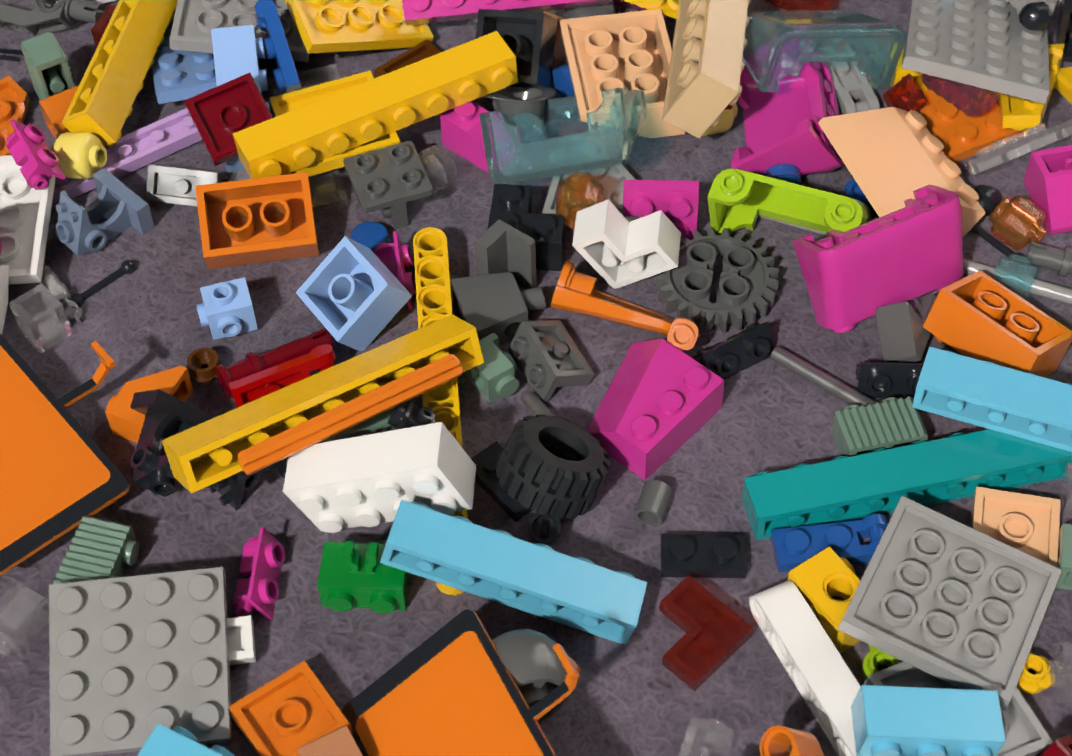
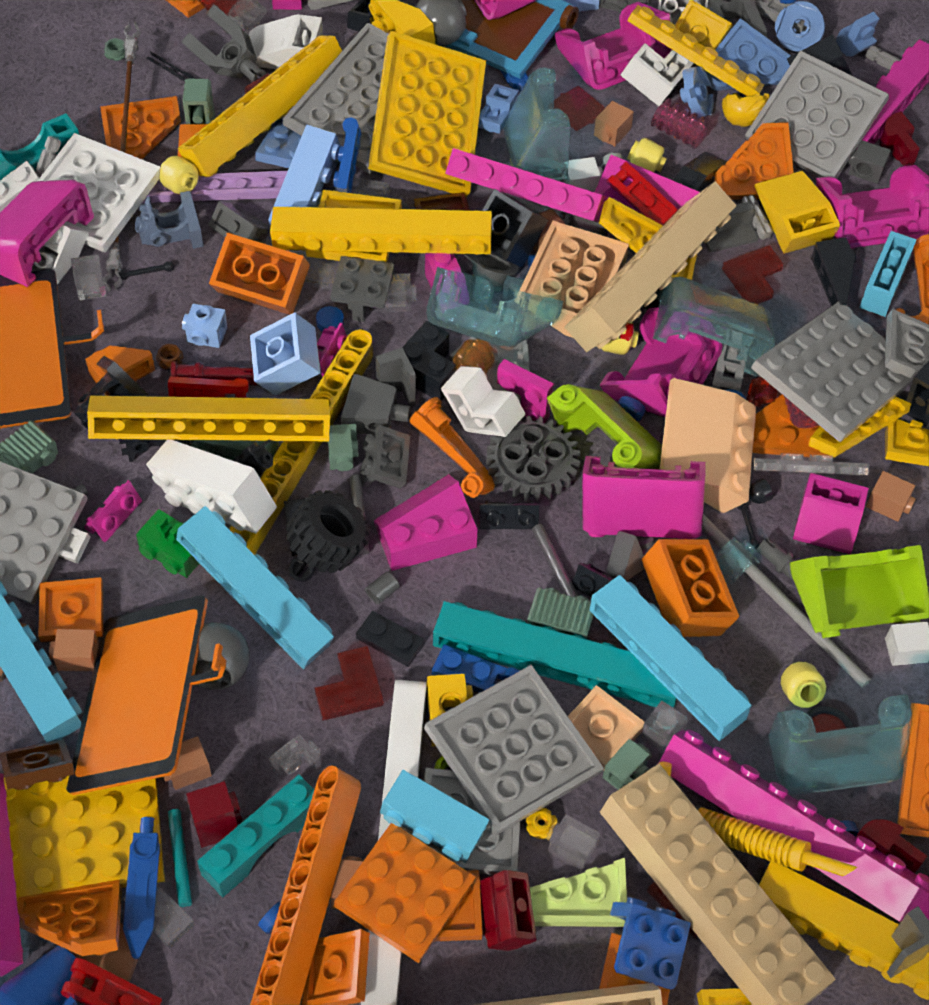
camera: 25 degrees right, 5 degrees up
dark pink hinge [6,119,66,190] -> none
dark red plate [184,73,273,166] -> none
orange axle [237,354,463,475] -> none
clear orange head [988,195,1047,250] -> none
black hinge [1019,1,1049,31] -> none

